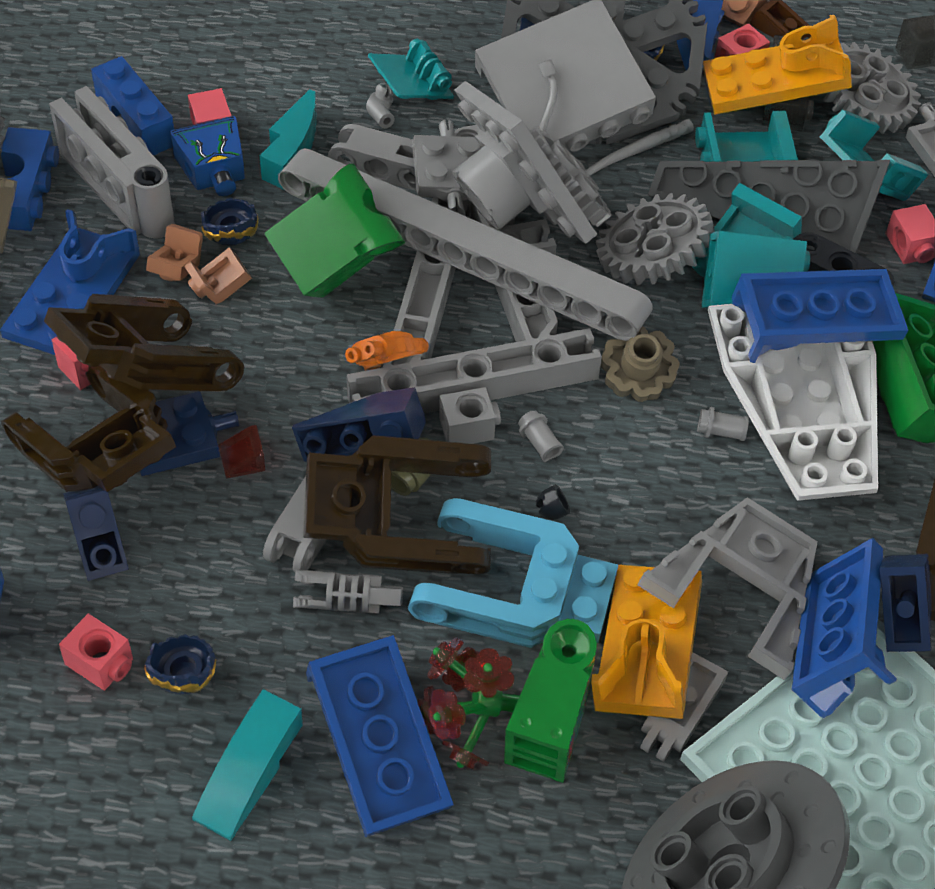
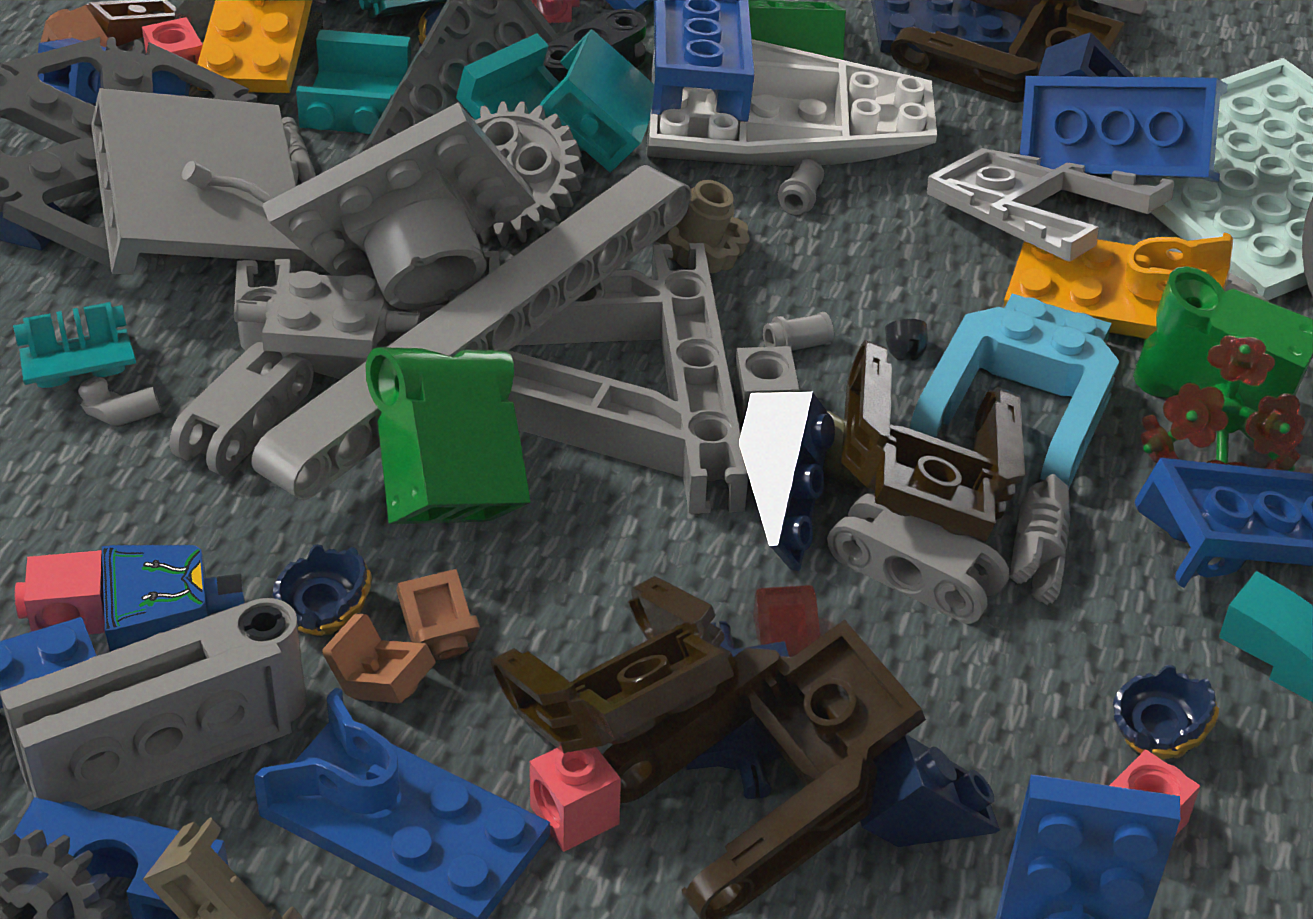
camera: 80 degrees left, 10 degrees down
teal slope [260,89,317,189] -> none
orange helmet [345,331,429,371] -> none

